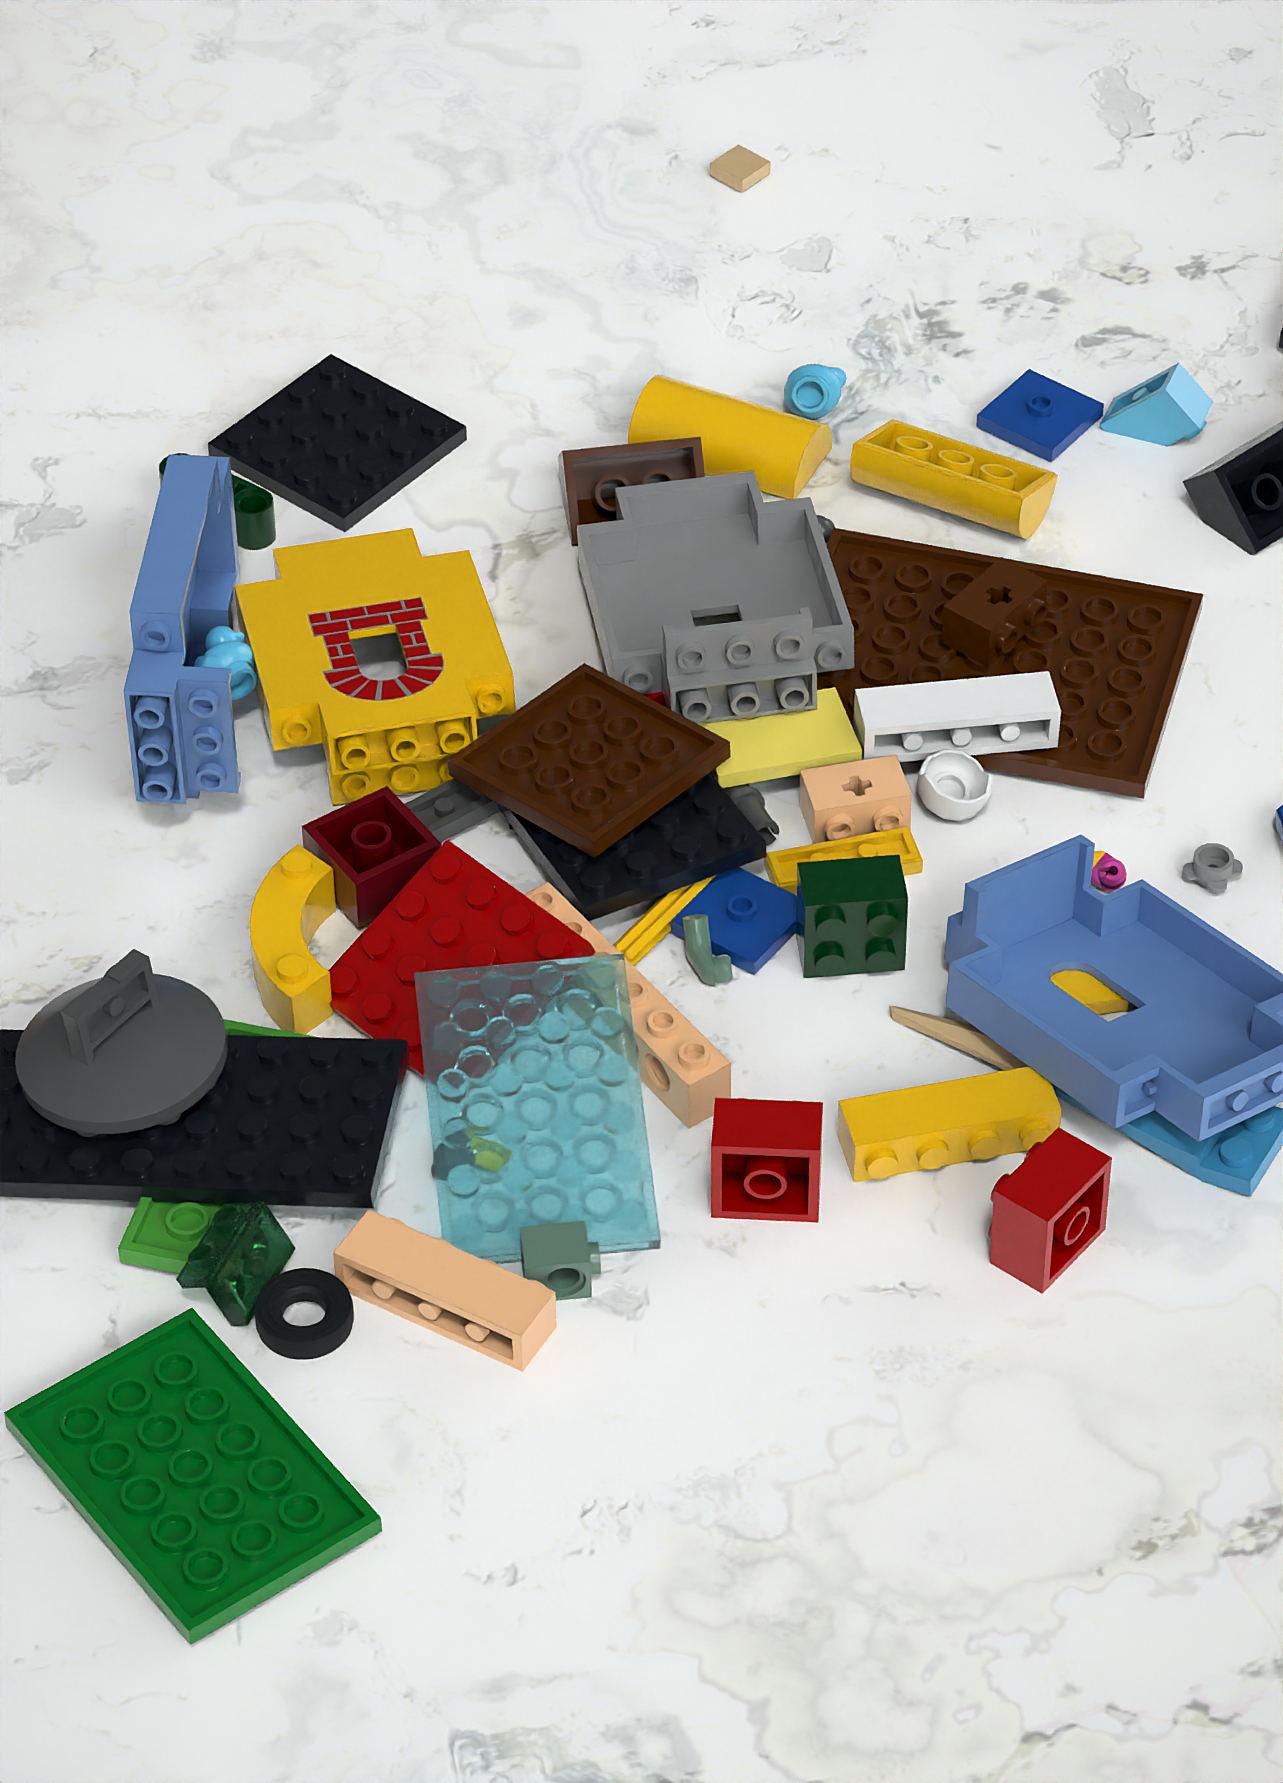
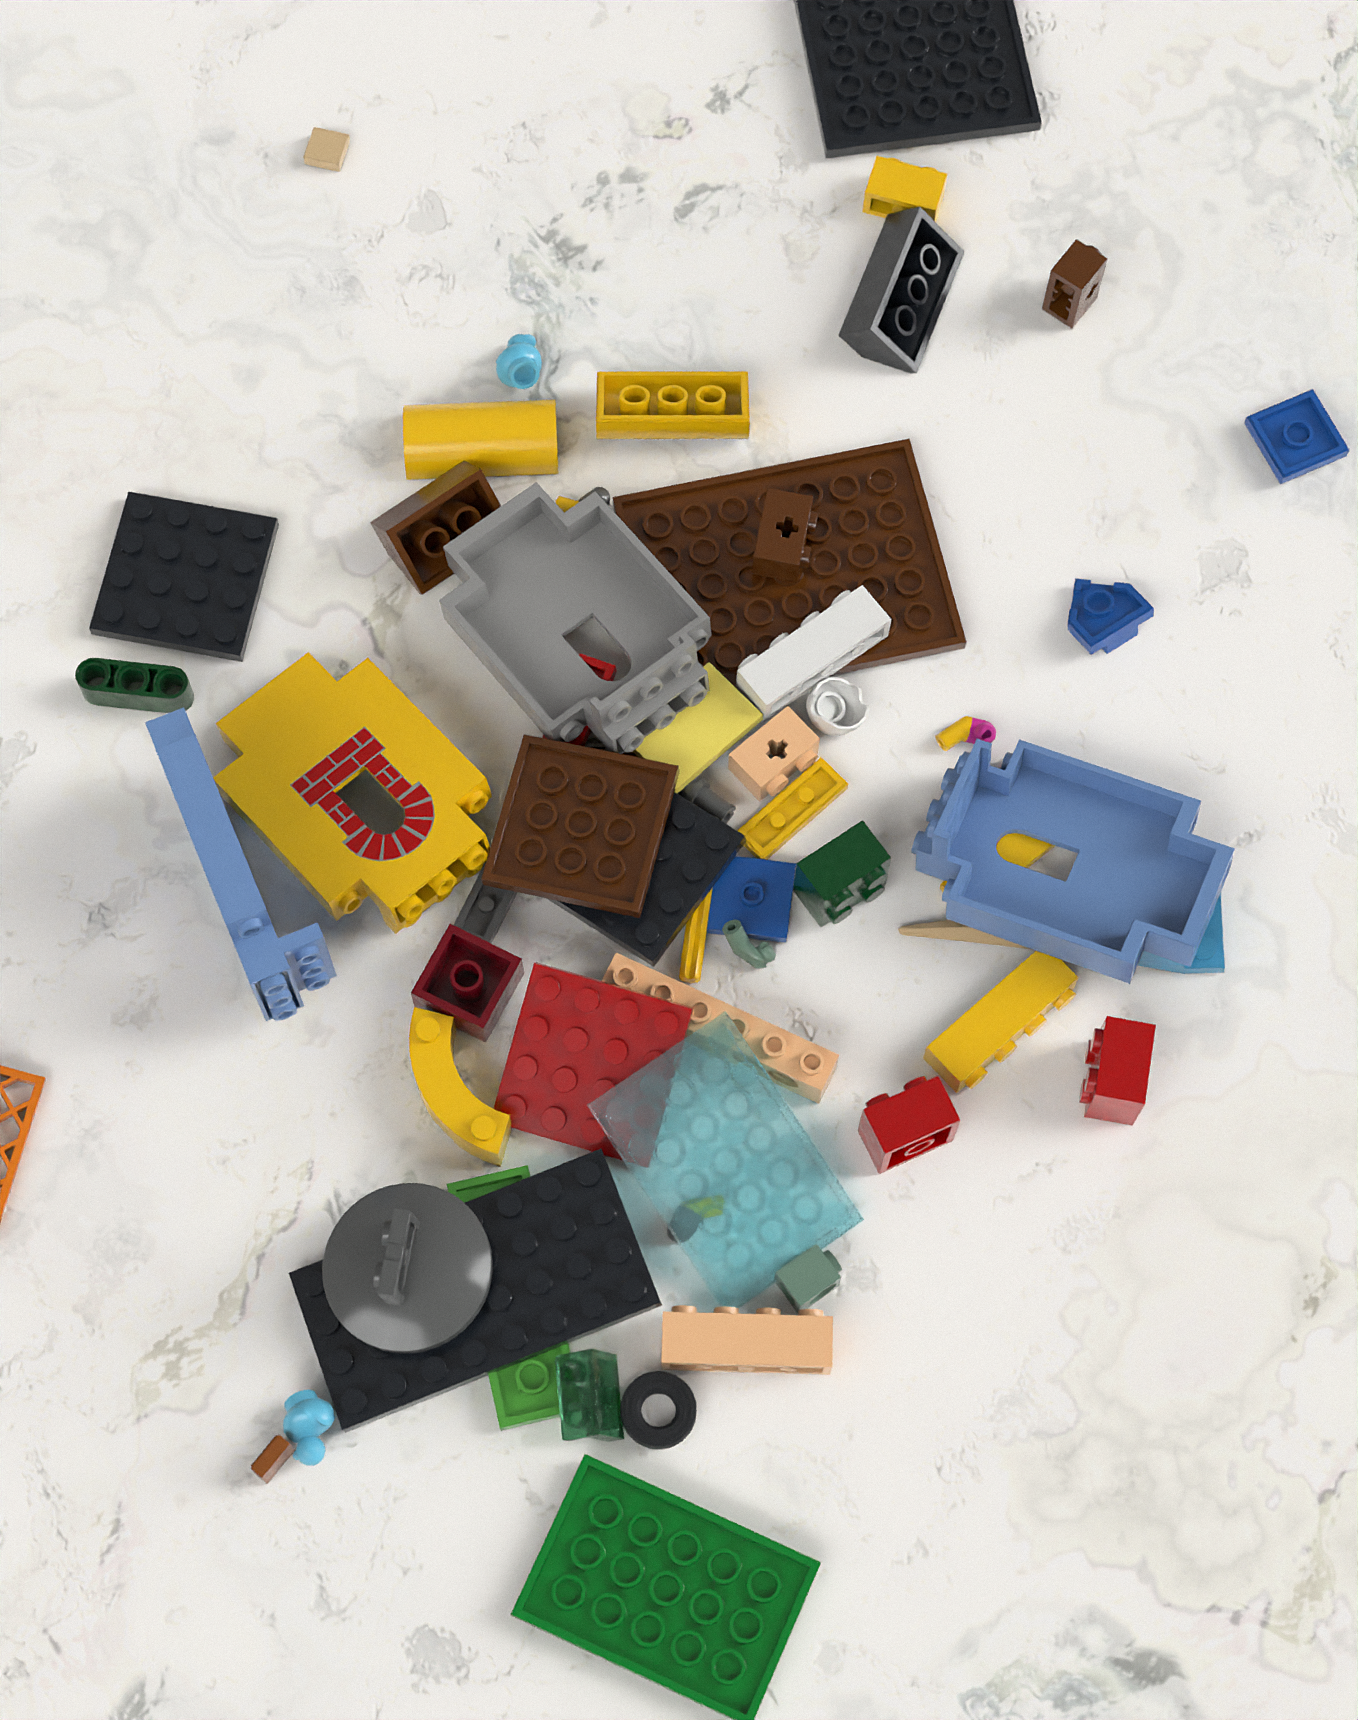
camera: 30 degrees left, 25 degrees up
medium azure animal [194,626,257,700] -> none
blue plate [976,369,1104,462] -> none
medium azure slope [1099,363,1213,446] -> none
light grey plate [1182,843,1243,893] -> none

